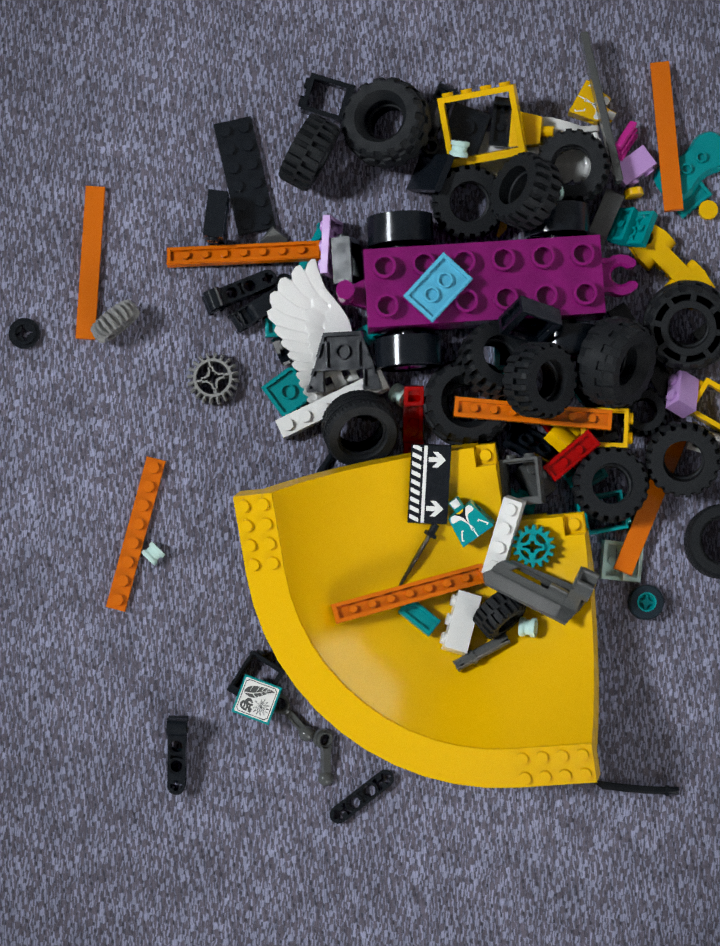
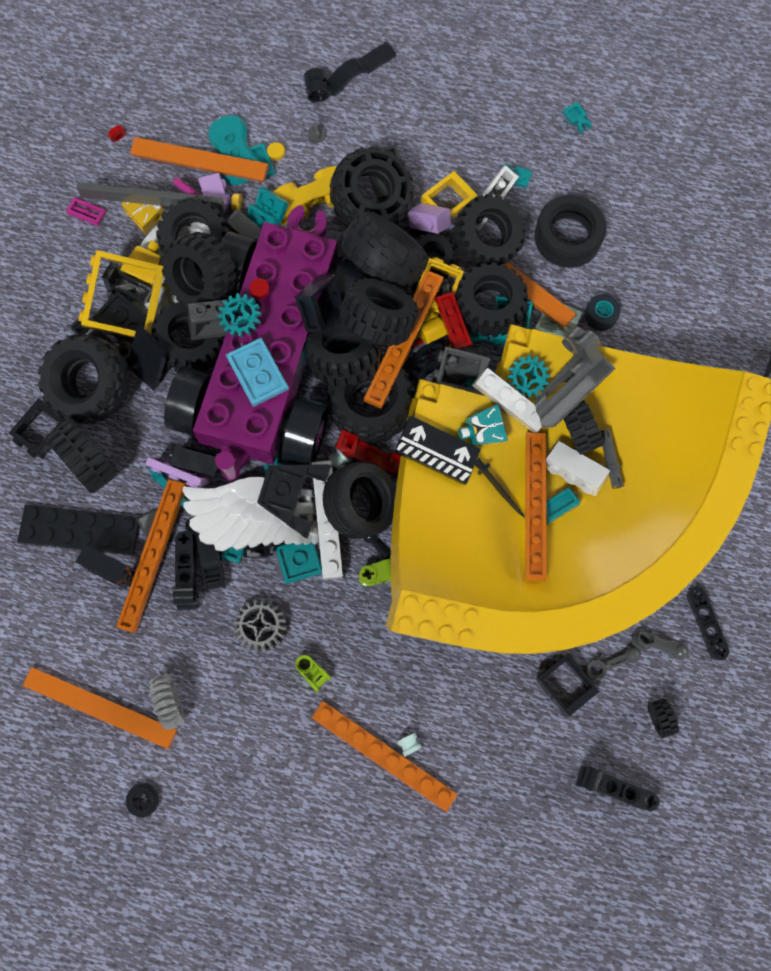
camera: 70 degrees left, 10 degrees down
tile [232,674,282,725] -> none
light aqua wheel [449,140,470,158] -> none
light aqua wheel [518,617,538,638] -> none
none -> dark pink tile [66,197,107,227]
none -> red tile [108,125,126,142]
none -> dark grey window [188,300,231,340]
none -> teal gear [218,293,262,338]
none -> red tile [249,278,270,299]
none -> lime piece [295,655,332,693]
none -> lime piece [359,559,391,587]
none -> black tyre [647,698,679,738]

